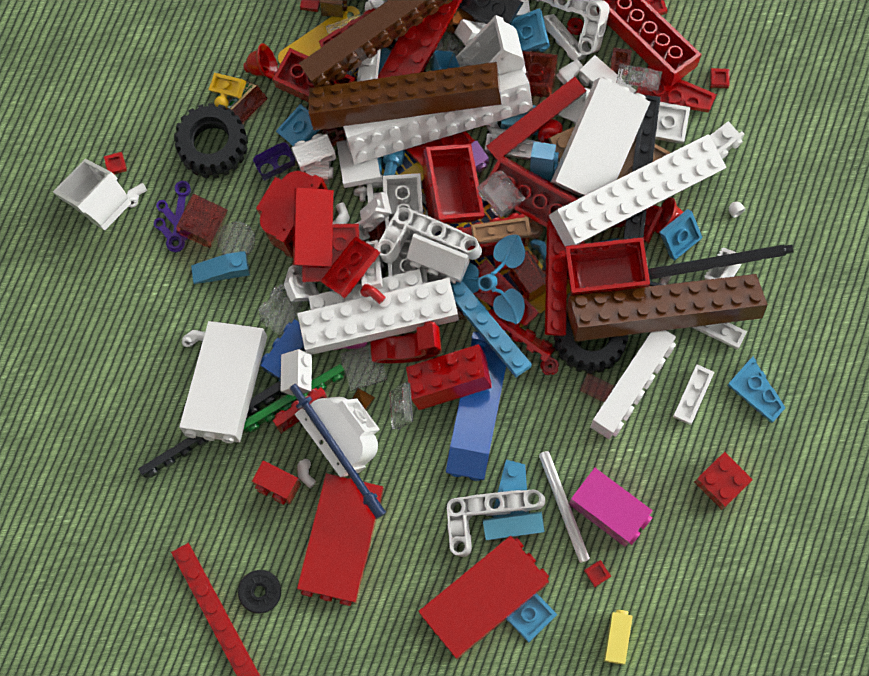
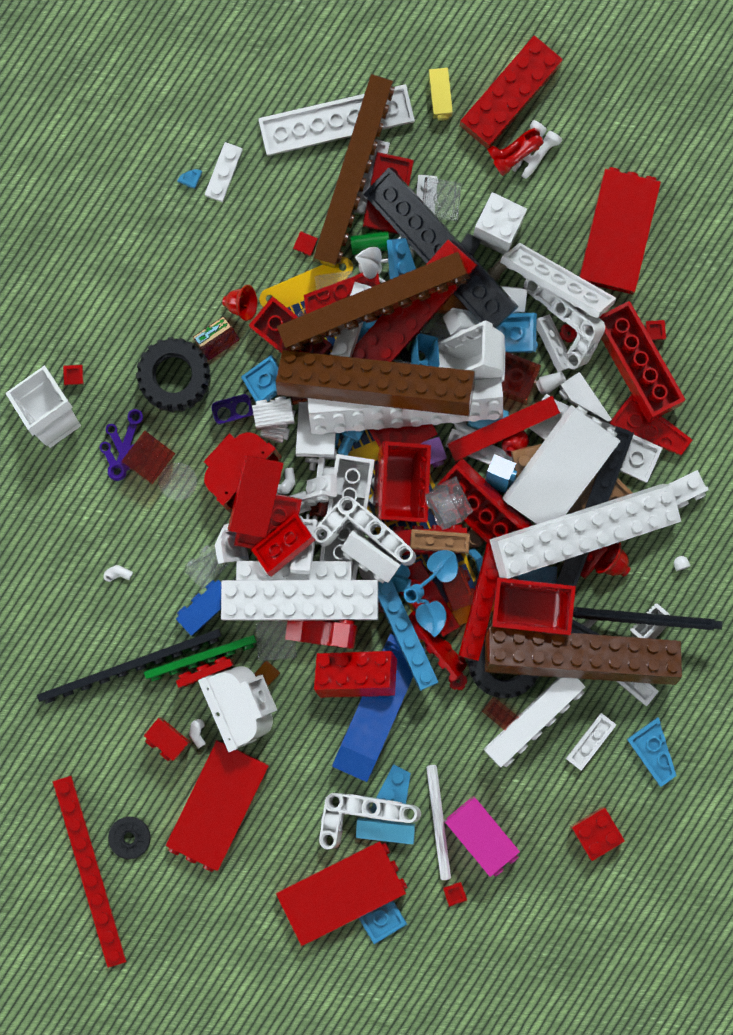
camera: 10 degrees right, 10 degrees up
white arm [127,183,147,208] -> none
white brick [179,321,267,444] -> none
dark azure slope [191,251,250,284] -> none
yellow plate [208,73,247,109] -> none
white brick [281,349,312,396] -> none
dark blue bar [290,384,387,519] -> none
red arm [360,284,386,305] -> none
clear tile [389,383,413,430] -> none
light yellow brick [604,610,633,665] -> none
clear red brick [610,47,632,76] -> none
clear slope [616,64,662,91] -> none
dark azure tile [659,209,703,260] -> none
red tile [710,68,730,89] -> none

